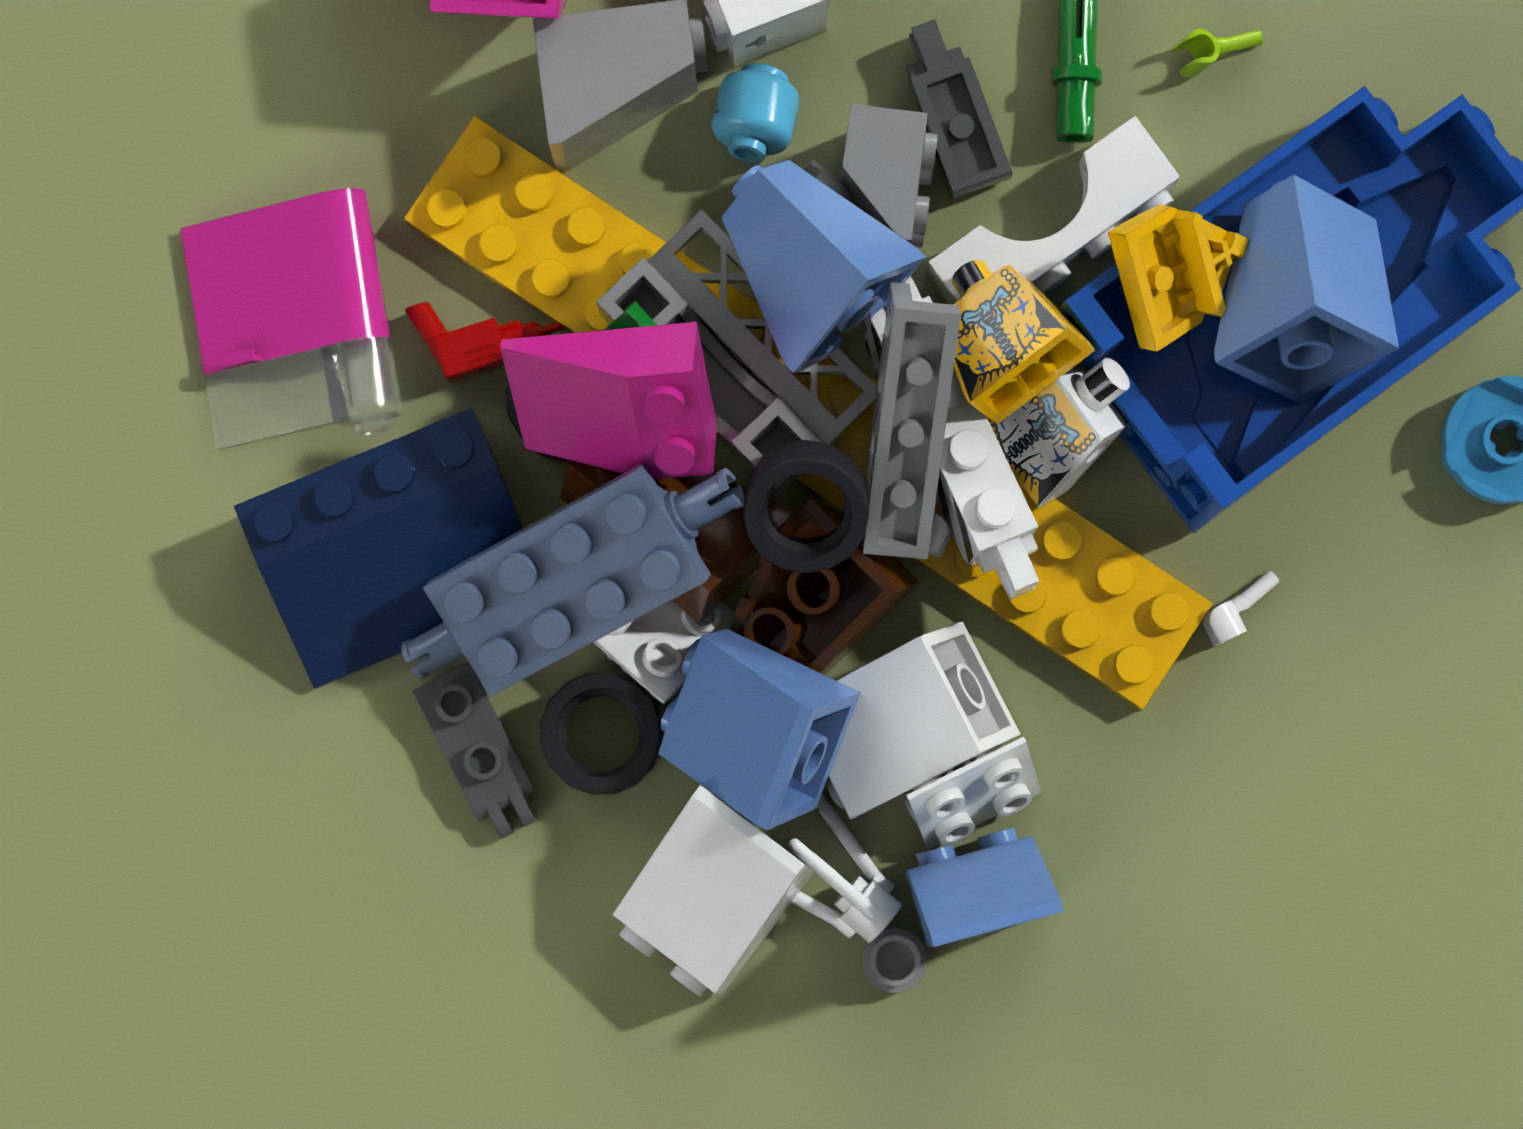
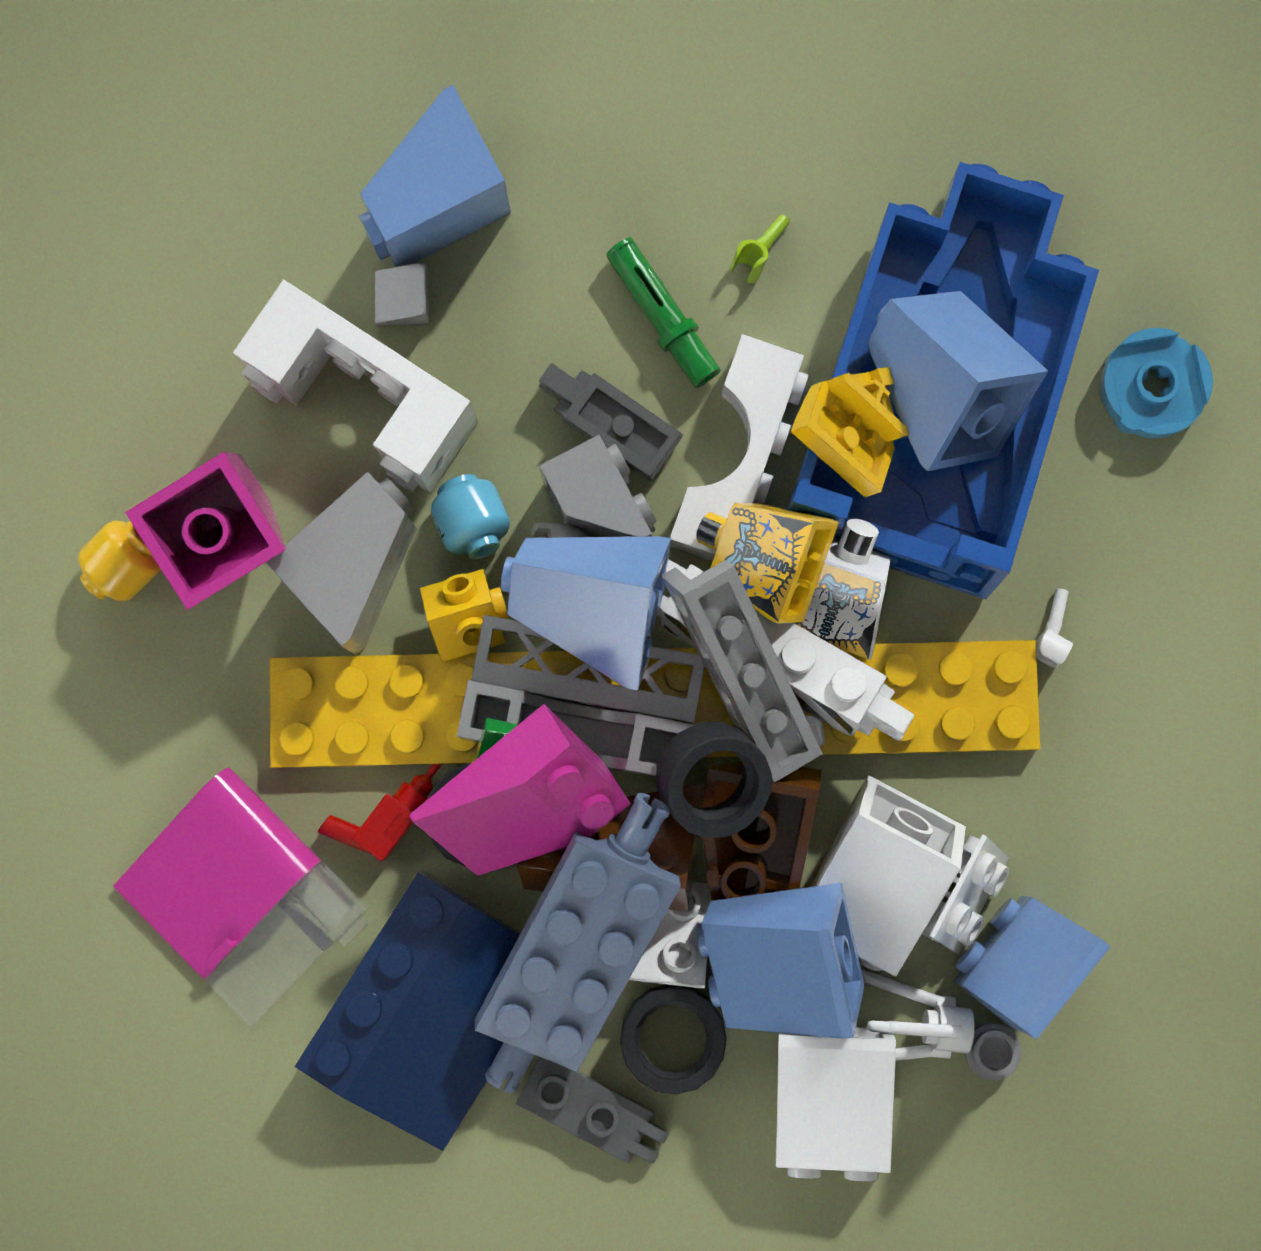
camera: 40 degrees left, 0 degrees up
none -> yellow brick [420,569,510,662]

